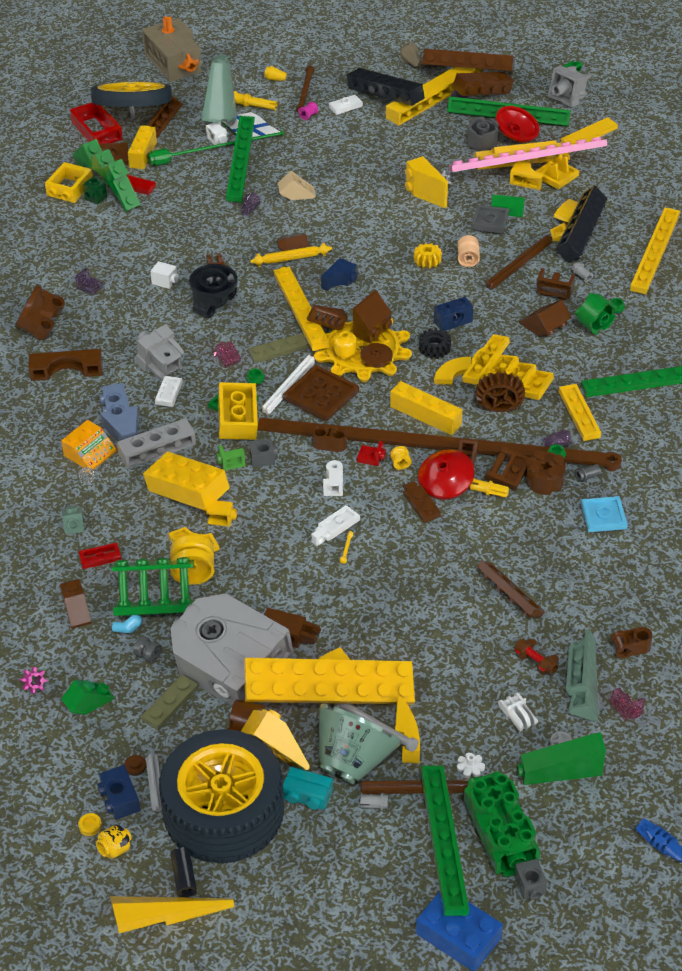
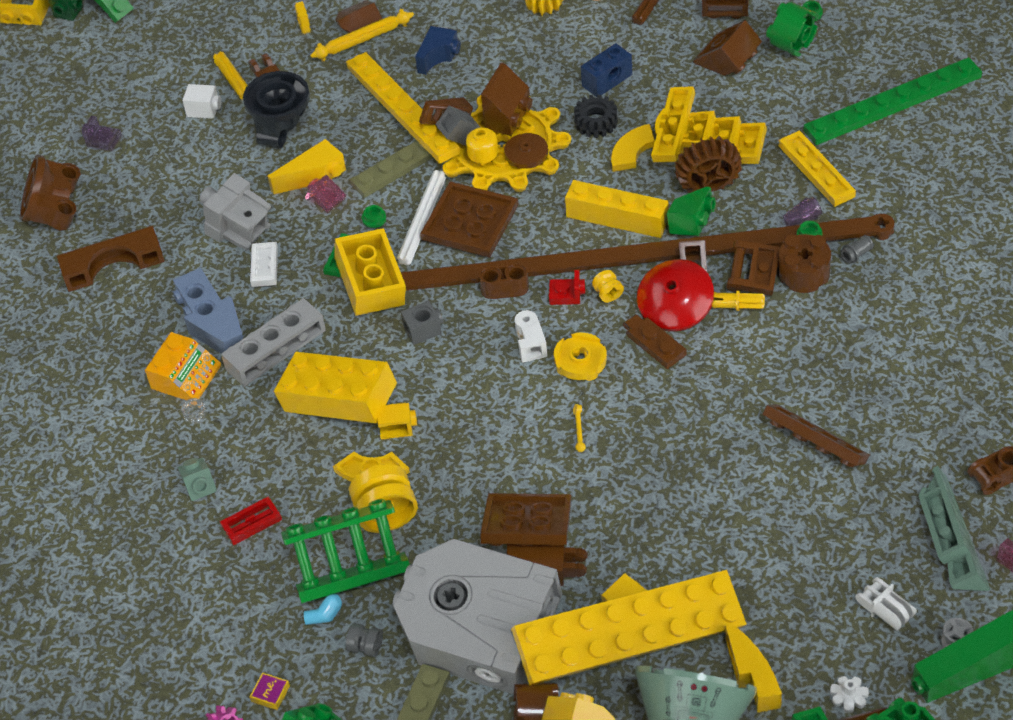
camera: 10 degrees left, 5 degrees up
slope [60,579,92,629] -> none
bright green bracket [216,445,246,470] -> none
white hinge [311,506,360,546] -> none
light grey bar [334,703,418,752] -> none
reddish brown piece [515,638,559,675] -> none
medium azure plate [581,496,628,532] -> none
none -> yellow axle [213,51,248,100]
none -> tile [250,673,290,710]
none -> yellow slope [268,139,346,194]
none -> yellow tile [295,1,311,34]
none -> dark grey brick [435,106,480,146]
none -> reddish brown plate [480,493,571,547]
none -> yellow plate [554,332,607,381]
none -> green slope [667,187,716,236]

